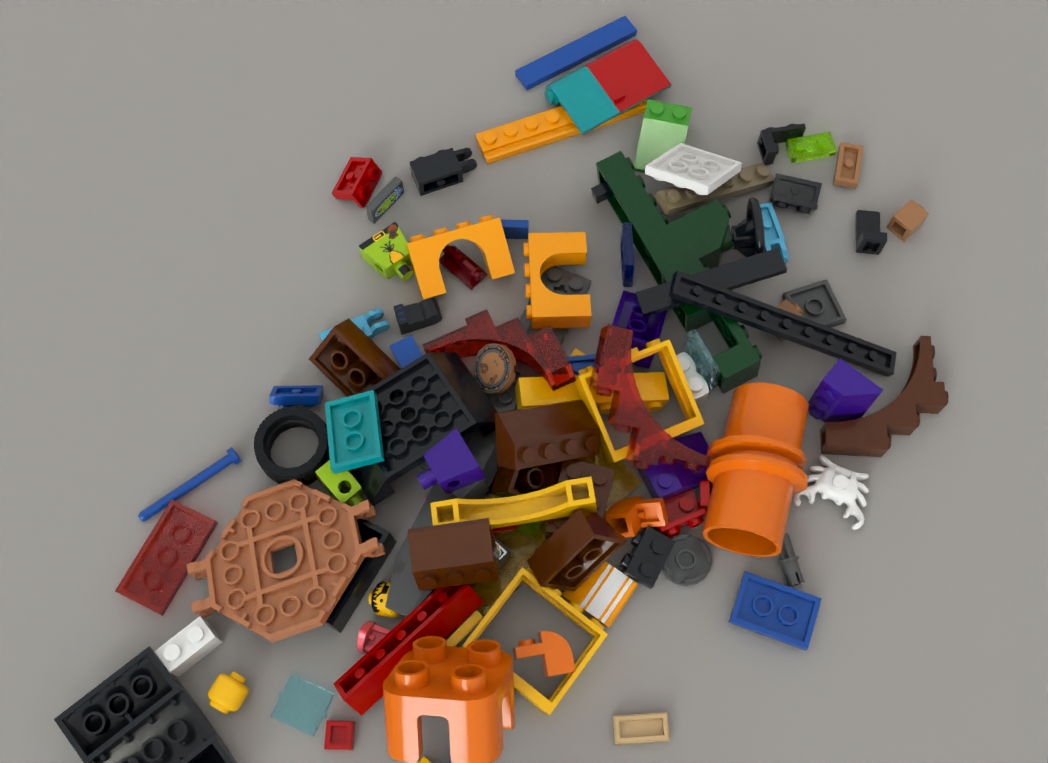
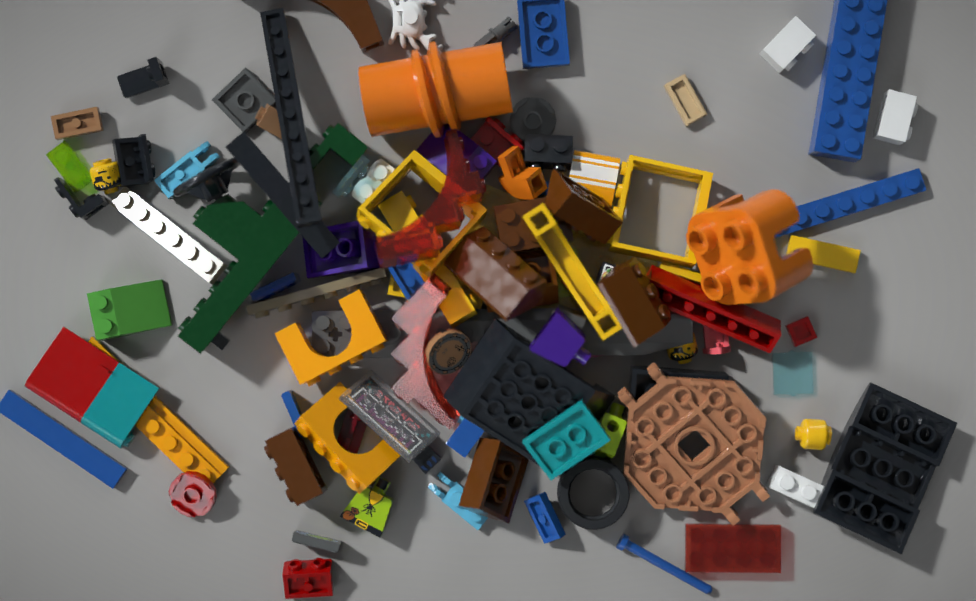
camera: 115 degrees left, 20 degrees up
black hinge [409,147,477,196] -> none
orange brick [513,631,576,677] -> none
white plate [645,143,742,195] -> none
red tile [700,480,713,509] -> none
dark purple slope [808,358,883,423] -> none
medium nougat brick [886,199,929,242] -> none
none -> yellow head [89,158,121,194]
none -> tile [168,471,217,517]
none -> dark tan plate [246,267,388,319]
none -> reddish brown brick [264,427,328,506]
none -> clear tile [339,370,441,463]

